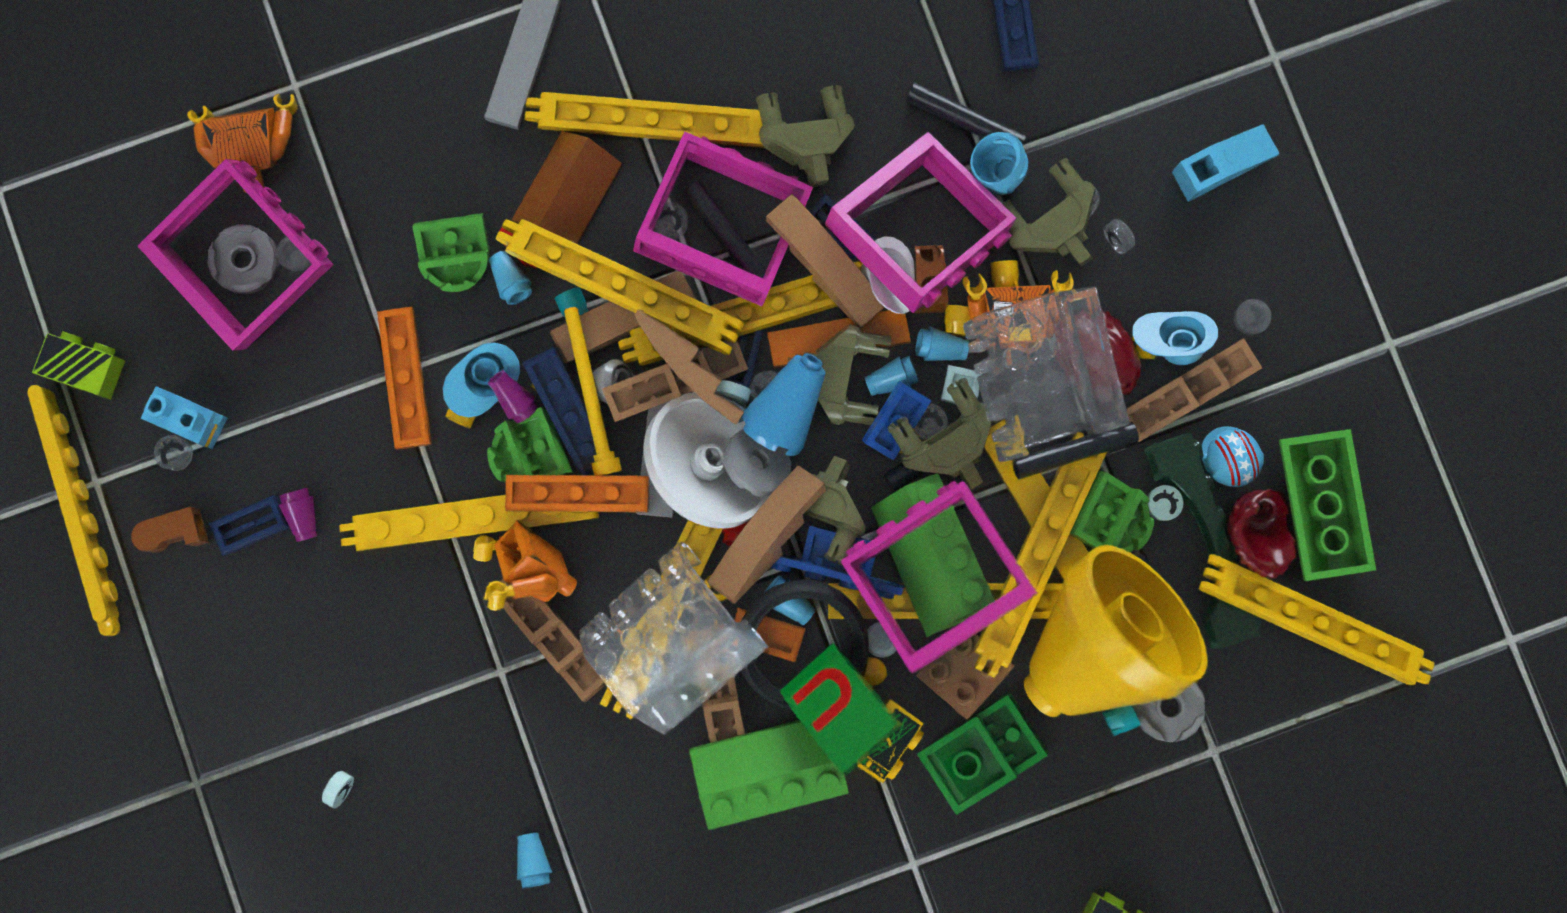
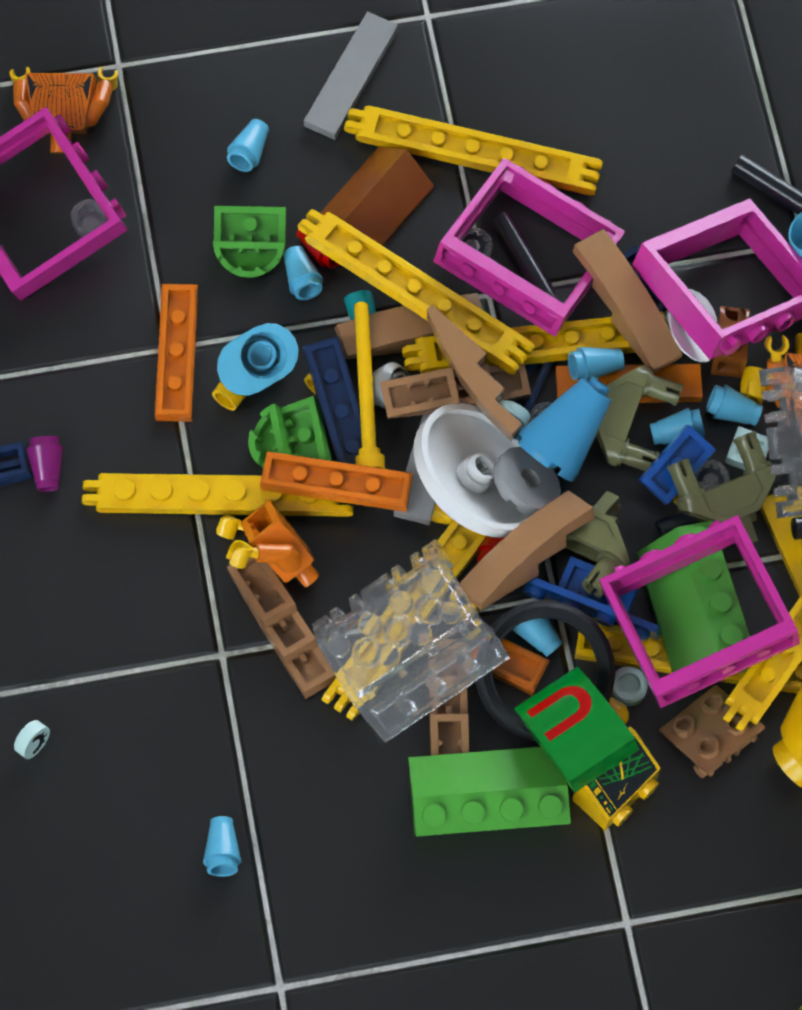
camera: 10 degrees right, 15 degrees down
light grey tile [207,224,280,294] -> none
magenta cone [488,370,538,423] -> none
olive connector [756,85,855,187] -> none
green slope [917,691,1049,815] -> none
none -> medium azure cone [227,119,269,172]
none -> medium azure cone [568,347,624,381]

